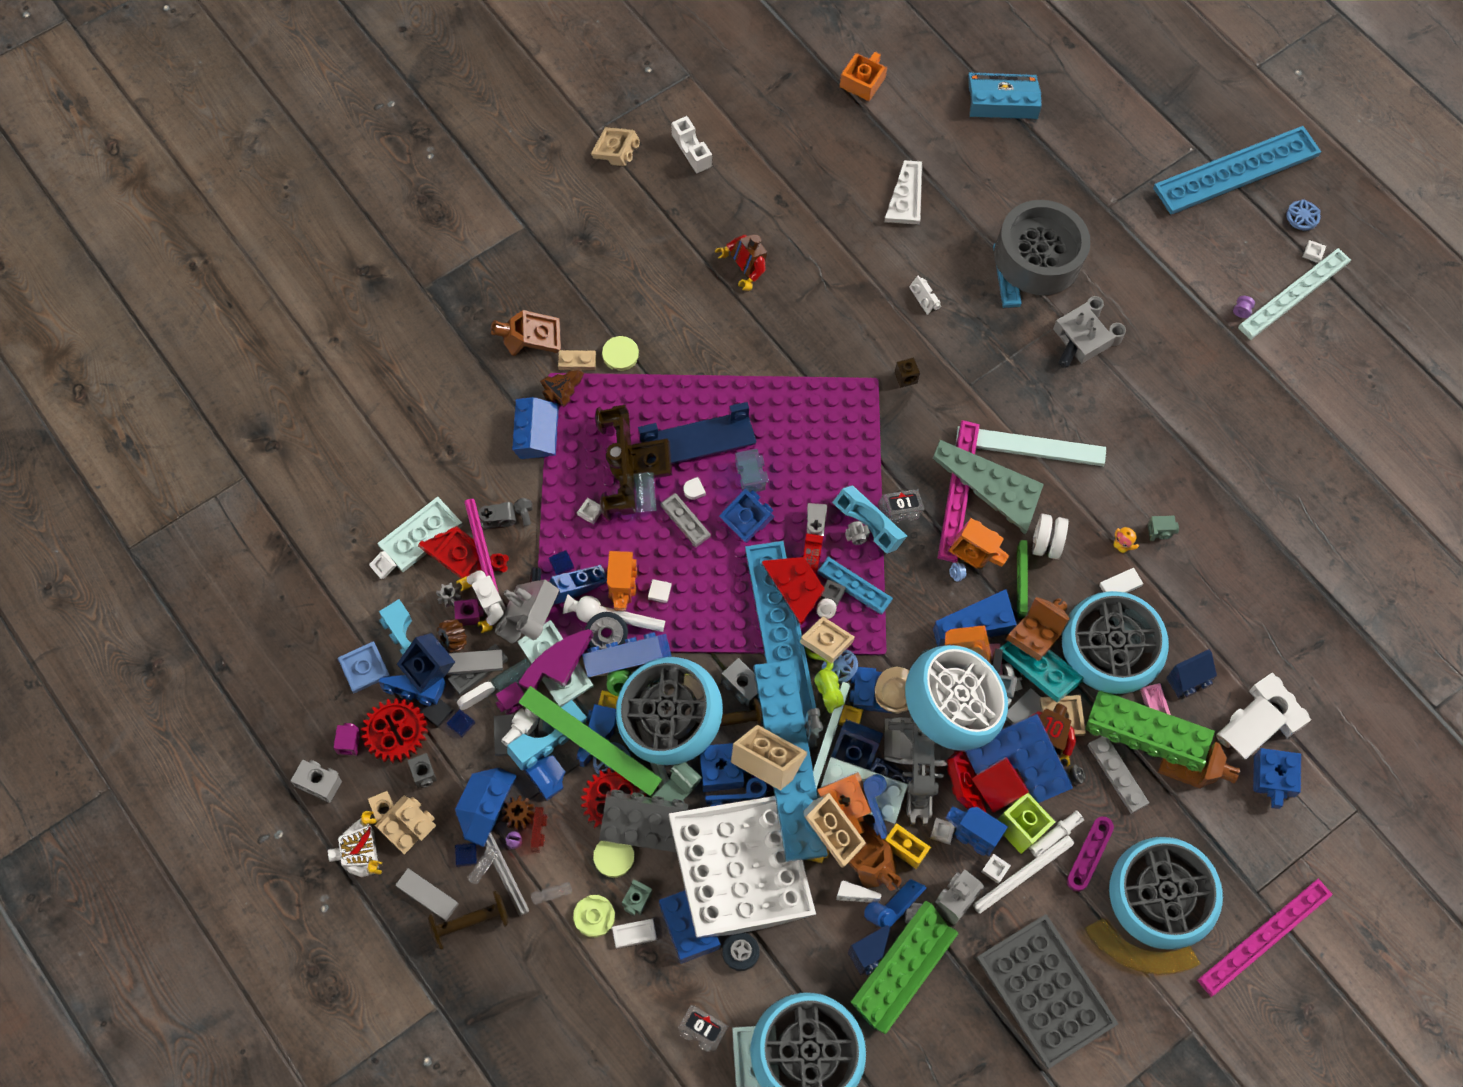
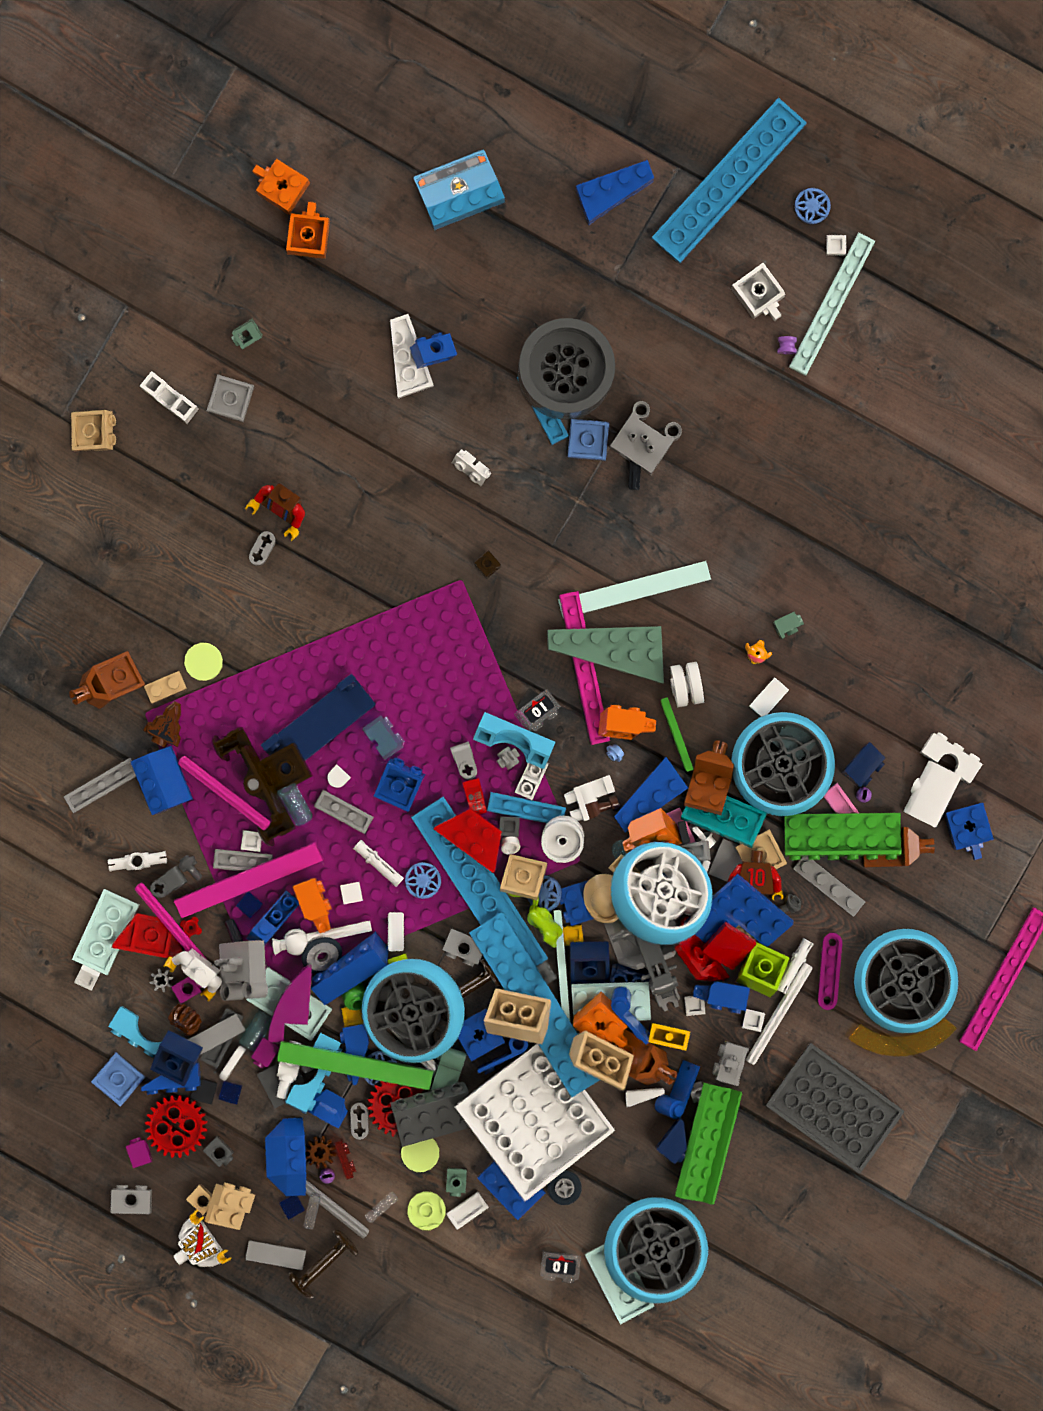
camera: 20 degrees left, 20 degrees up
none -> light grey plate [64,758,136,813]
none -> white pin [108,851,167,872]
none -> dark pink tile [174,842,323,918]
none -> dark pink axle [178,756,270,830]
none -> light grey tile [207,375,254,422]
none -> light grey tile [213,849,273,871]
none -> sand green brick [231,318,262,349]
none -> light grey beam [249,531,276,566]
none -> orange hinge [252,159,310,215]
none -> light grey beam [350,1102,369,1140]
none -> white pin [353,840,404,887]
none -> white slope [388,912,404,951]
none -> medium blue wheel [405,862,441,899]
none -> blue brick [410,333,457,369]
none -> white slope [515,763,549,800]
none -> white wheel [541,816,584,863]
none -> white hips [564,775,620,822]
none -> medium blue tile [568,419,609,461]
none -> blue wedge [576,160,654,226]
none -> white hinge [731,263,785,321]
none -> medium lavender hinge [856,787,872,803]

